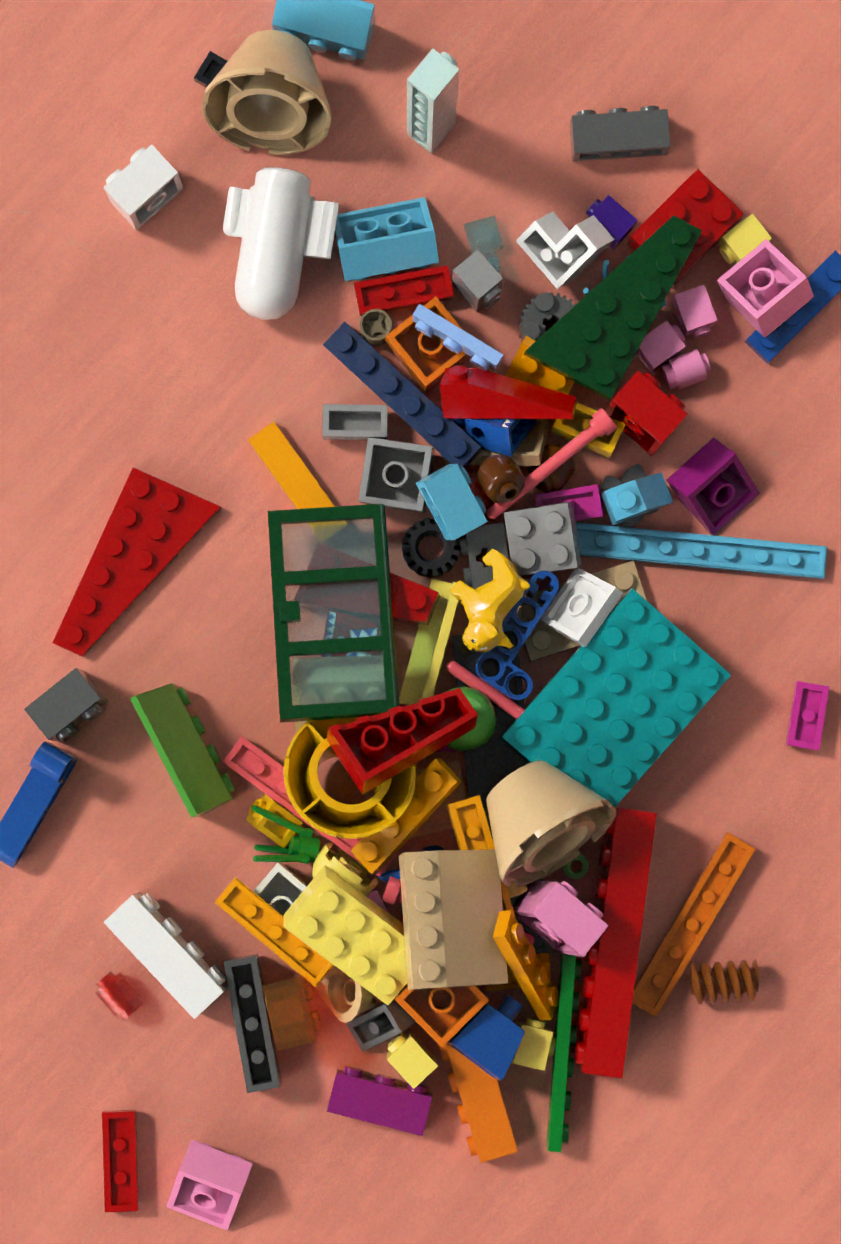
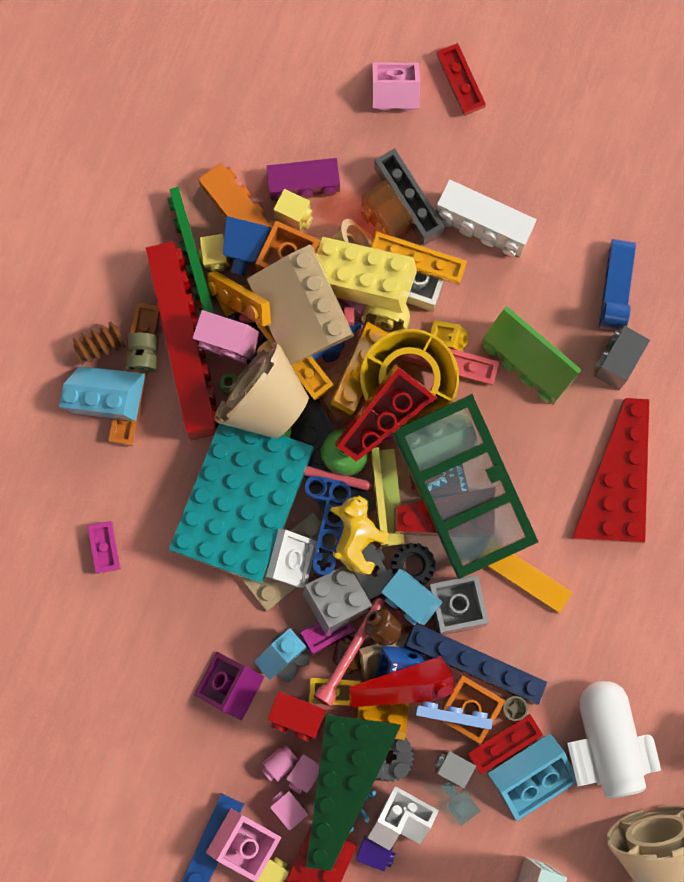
camera: 165 degrees right, 5 degrees down
clear red brick [95,971,143,1021] -> none
green plant [252,805,320,864] -> none
light grey piece [322,404,388,440] -> none
dark grey slope [346,998,416,1052] -> none
medium azure tile [576,522,827,579] -> none
none -> medium azure slope [59,366,145,421]
none -> olive wheel [125,333,159,372]

